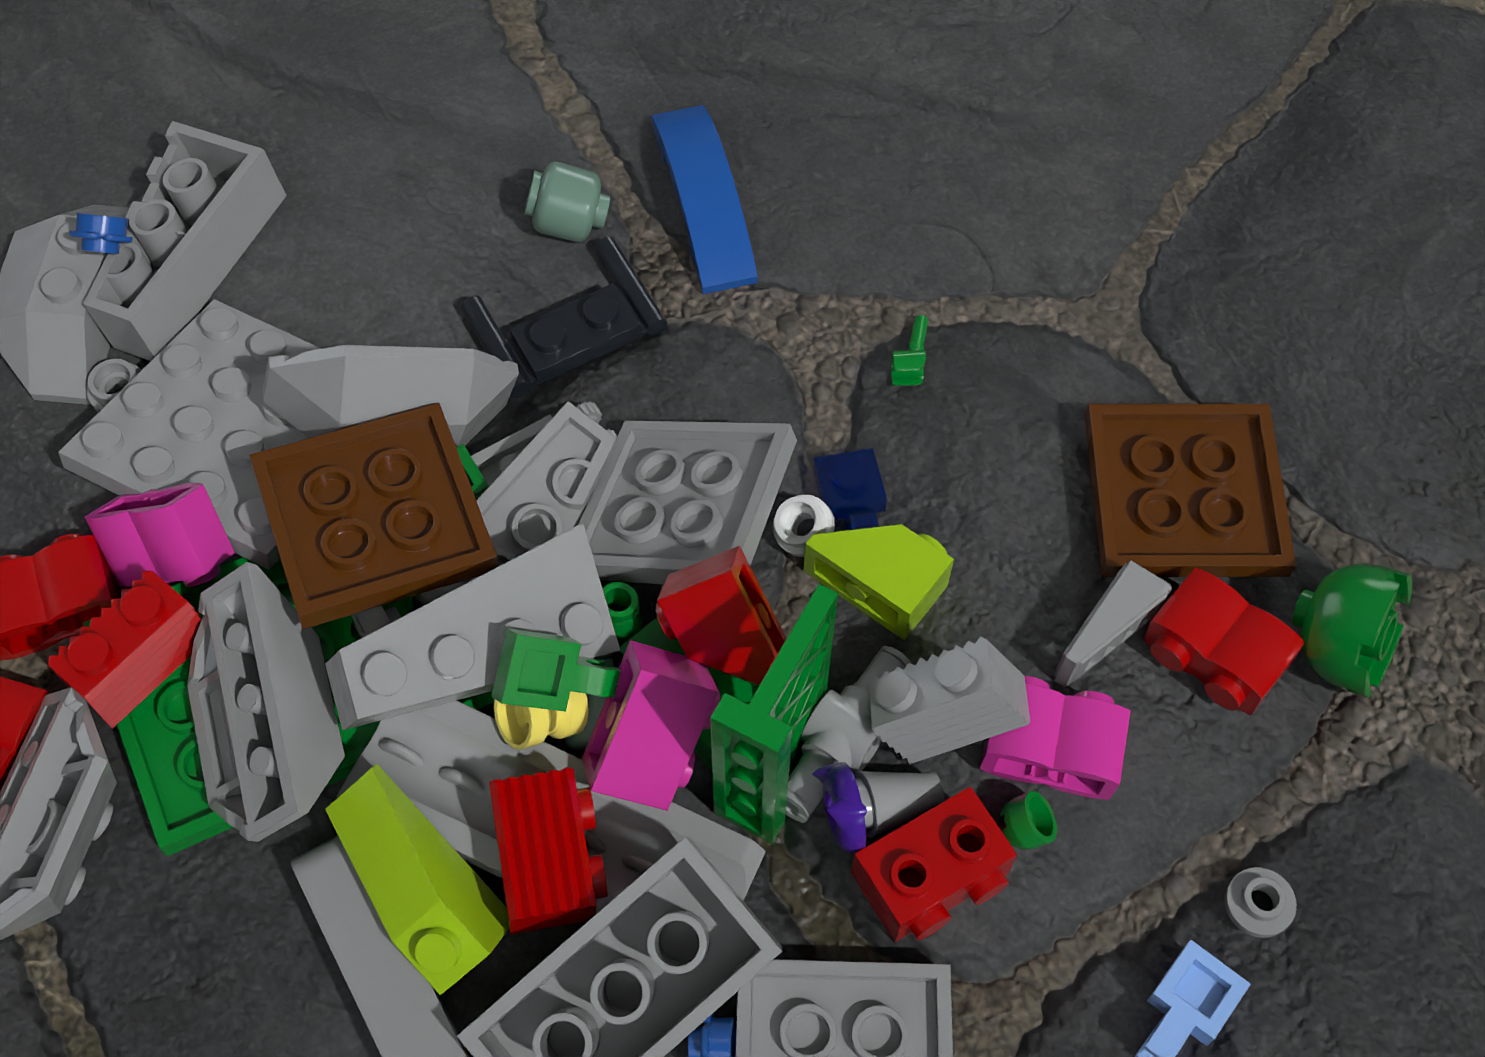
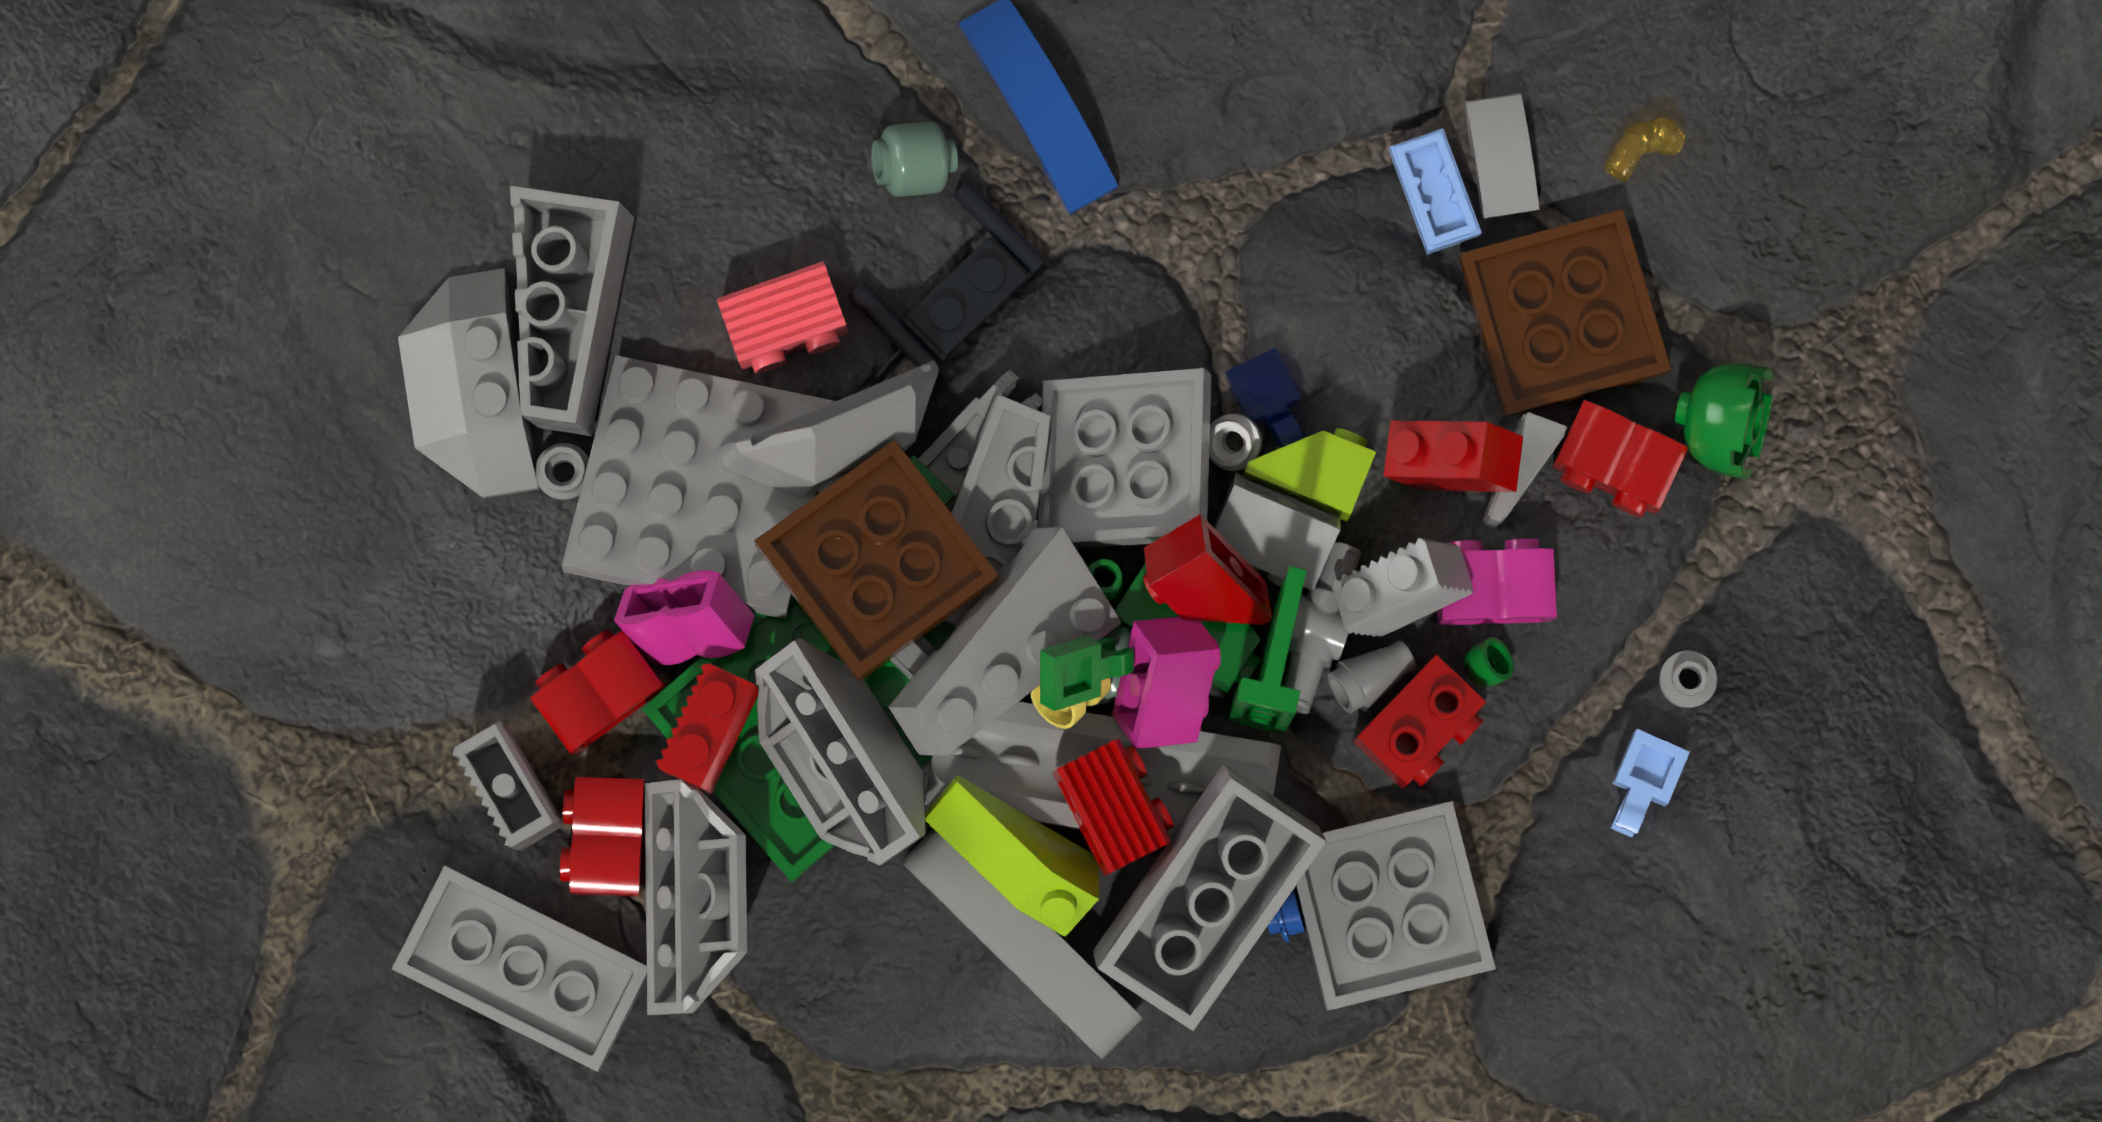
camera: 15 degrees left, 20 degrees up
blue plate [69,213,133,254] -> none
dark purple piece [812,762,867,852] -> none
green hand [890,315,929,386] -> none
none -> coral brick [716,261,848,373]
none -> light grey brick [1213,473,1341,591]
none -> red brick [1383,421,1524,492]
none -> light blue plate [1389,128,1482,255]
none -> light grey slope [1464,93,1540,218]
none -> clear yellow arm [1603,117,1685,182]

